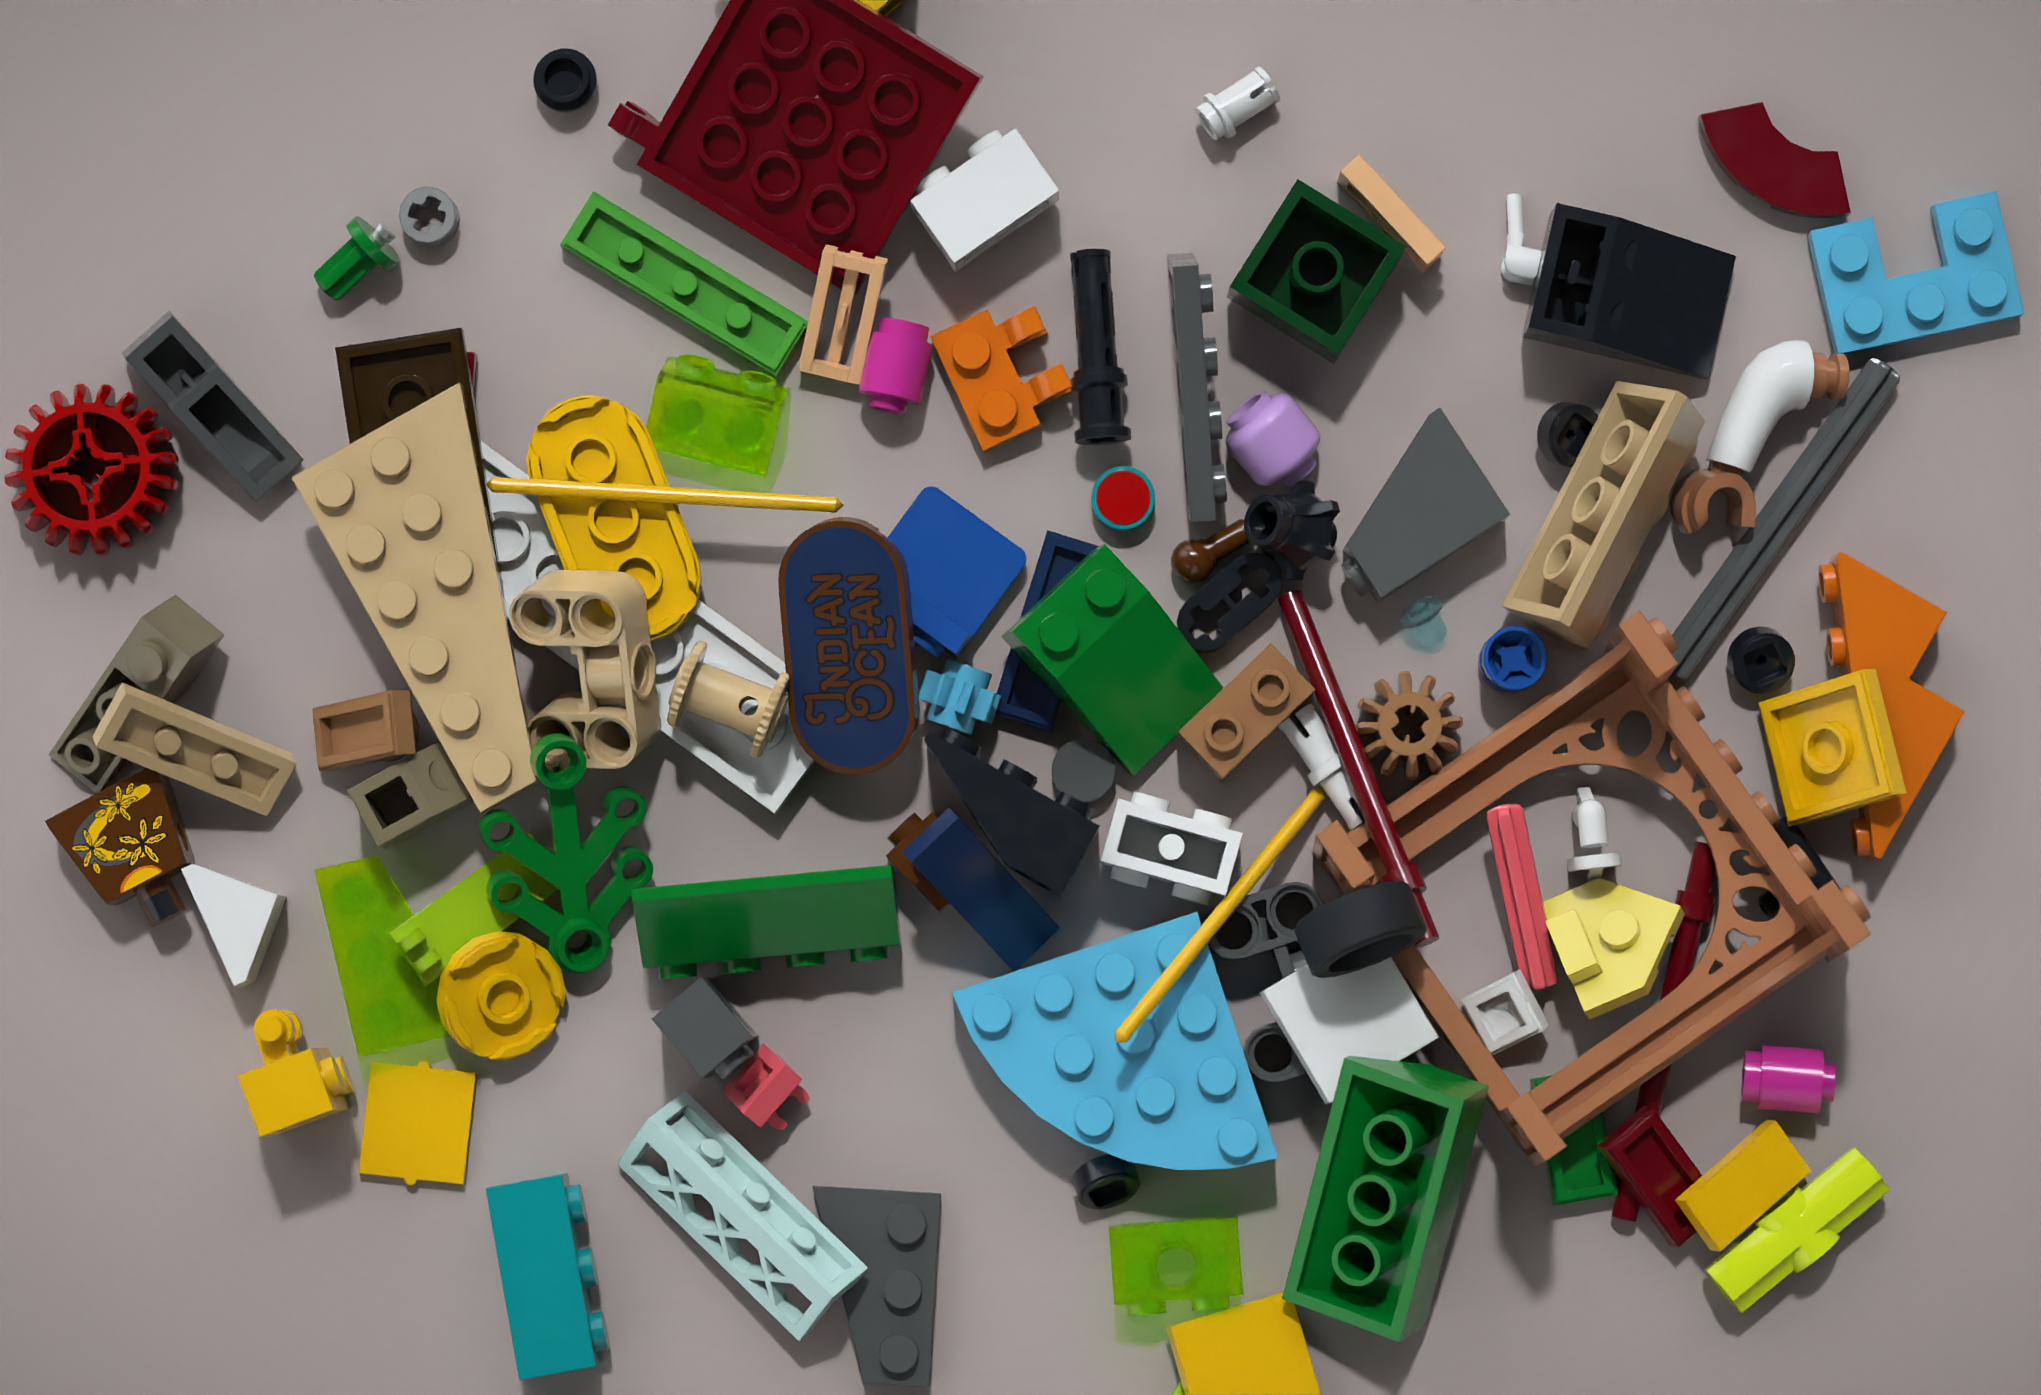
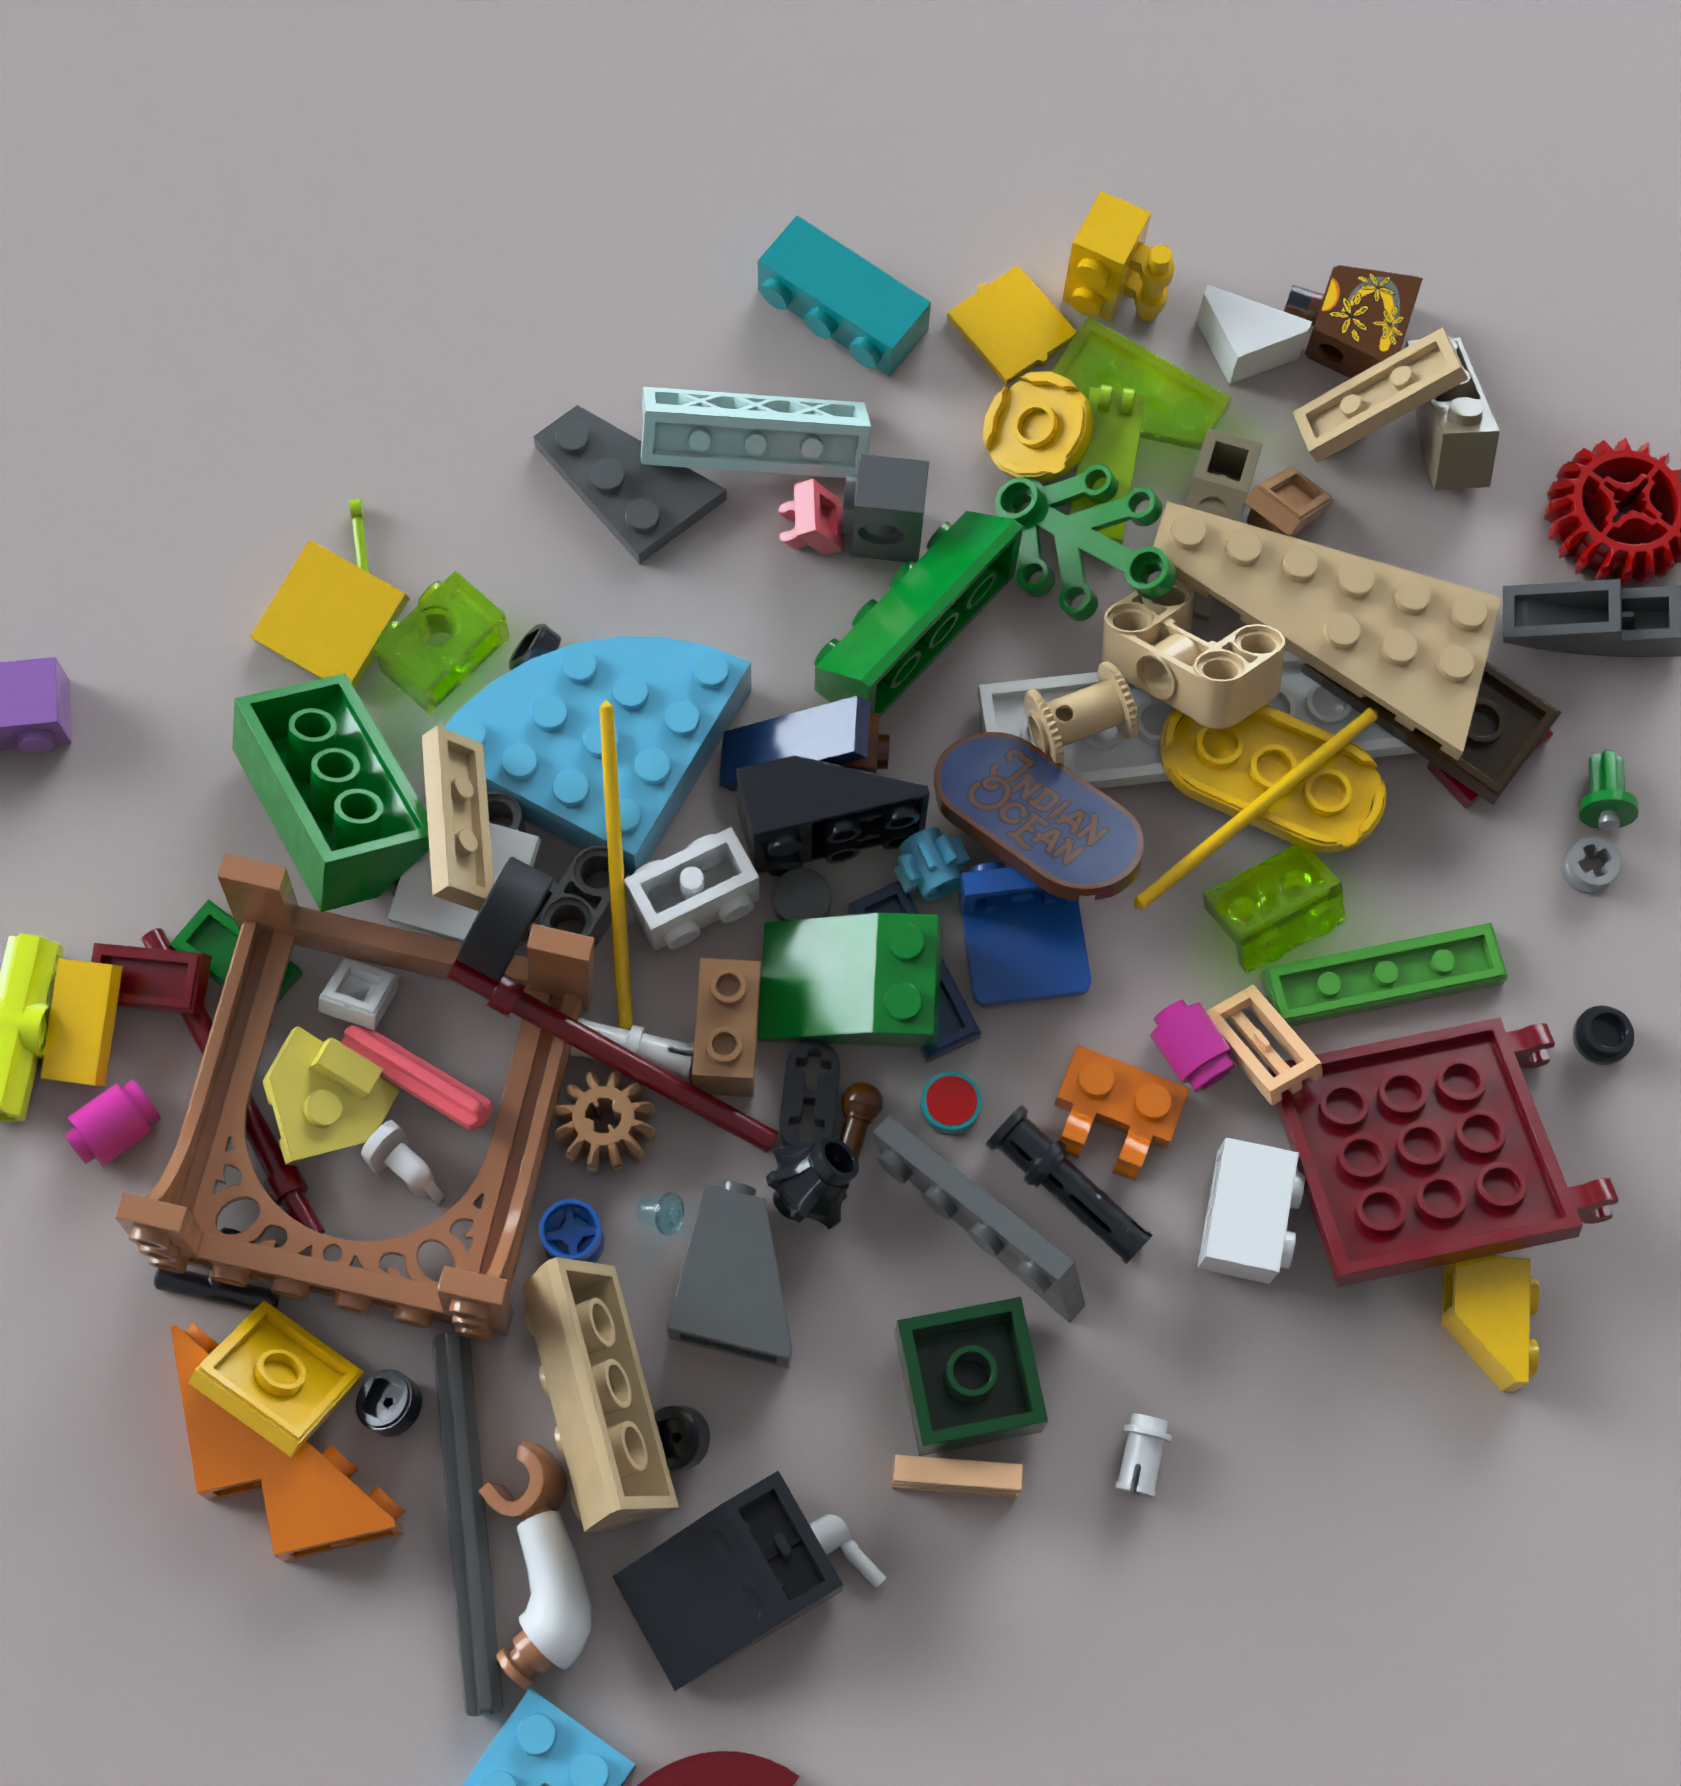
camera: 130 degrees right, 15 degrees down
lavender head [1226,390,1320,487] -> none
none -> tan plate [422,726,494,912]

